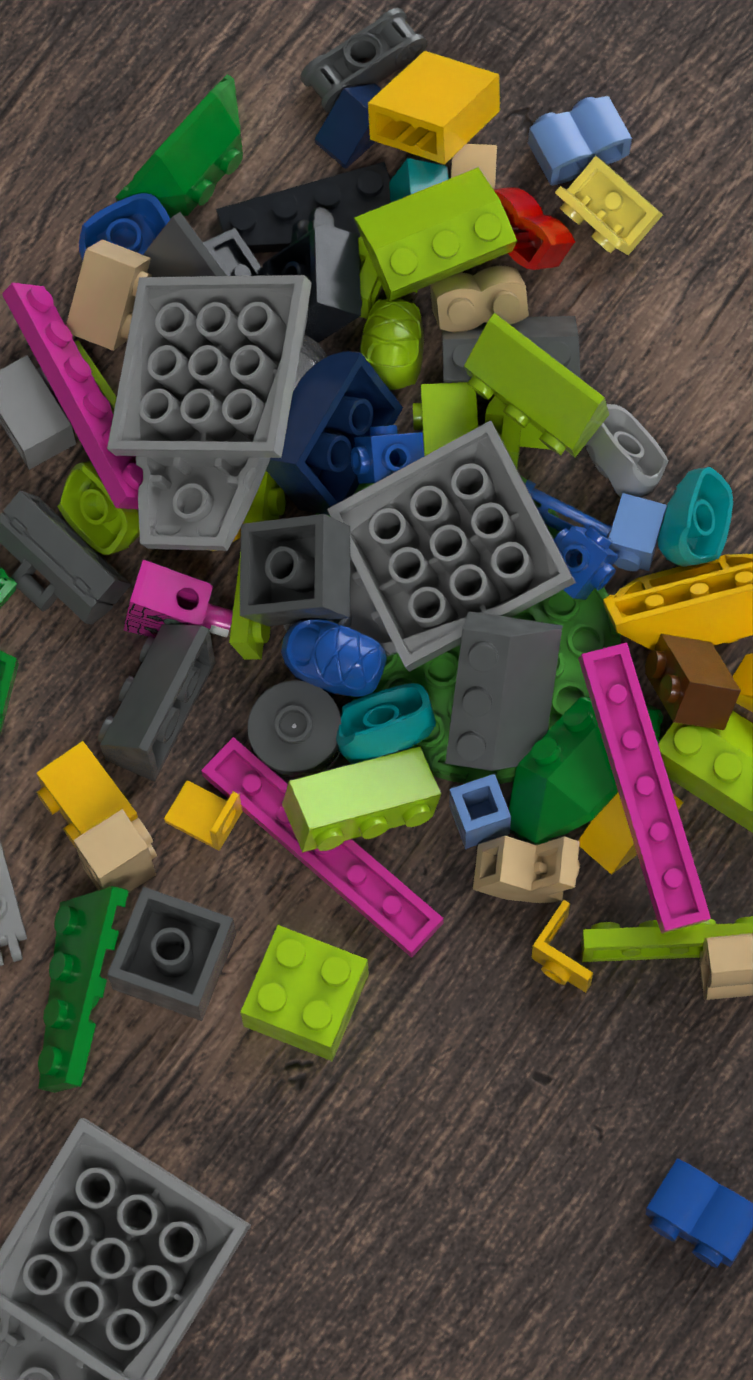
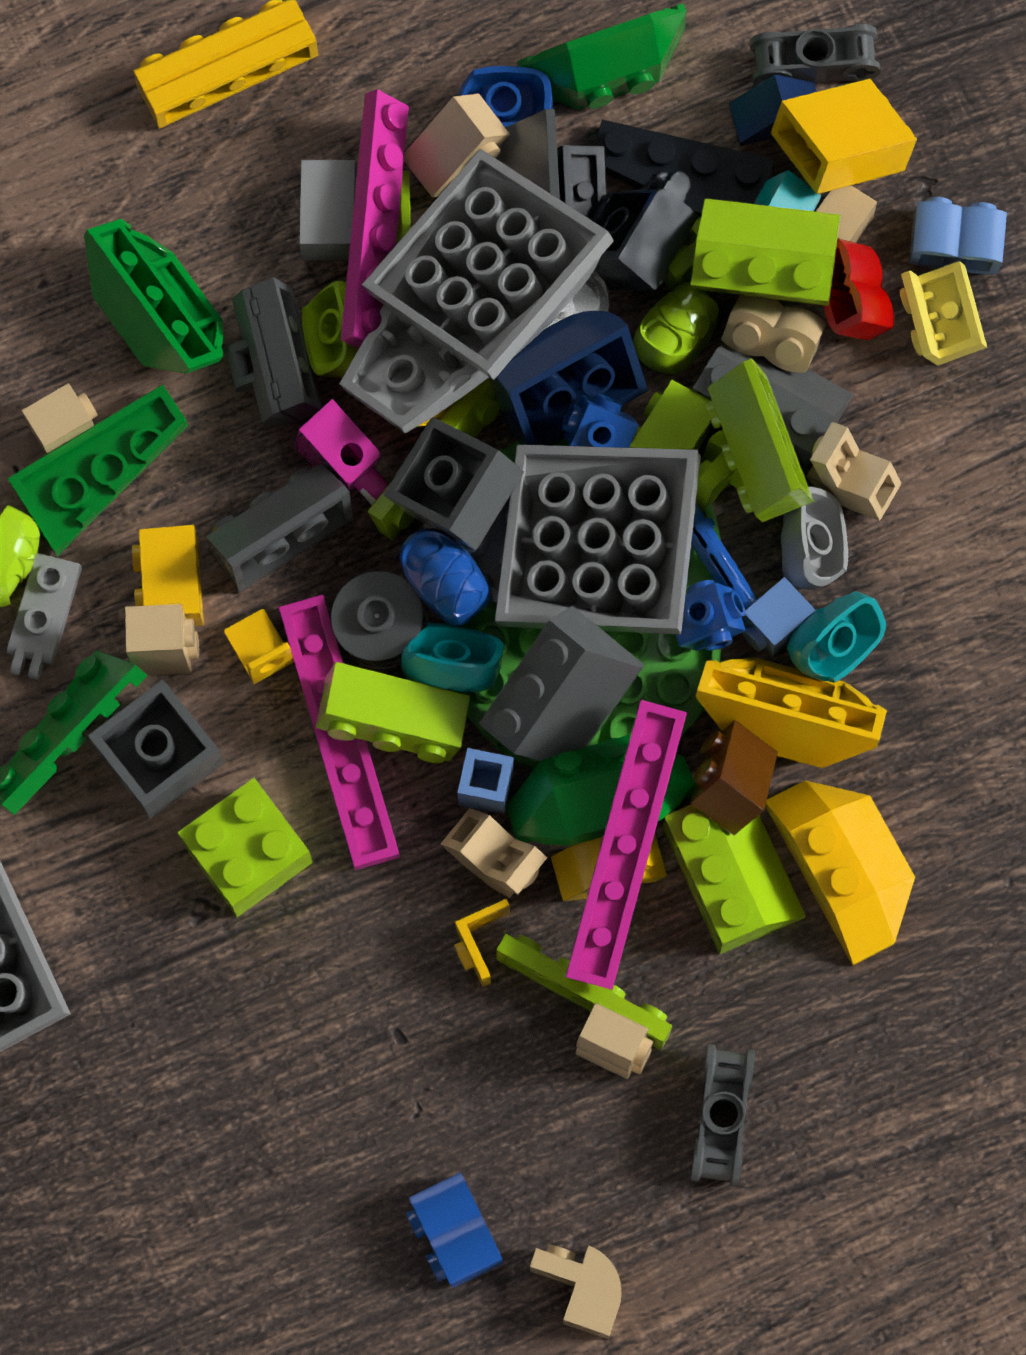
camera: 30 degrees right, 5 degrees up
none -> tan brick [807,422,902,521]

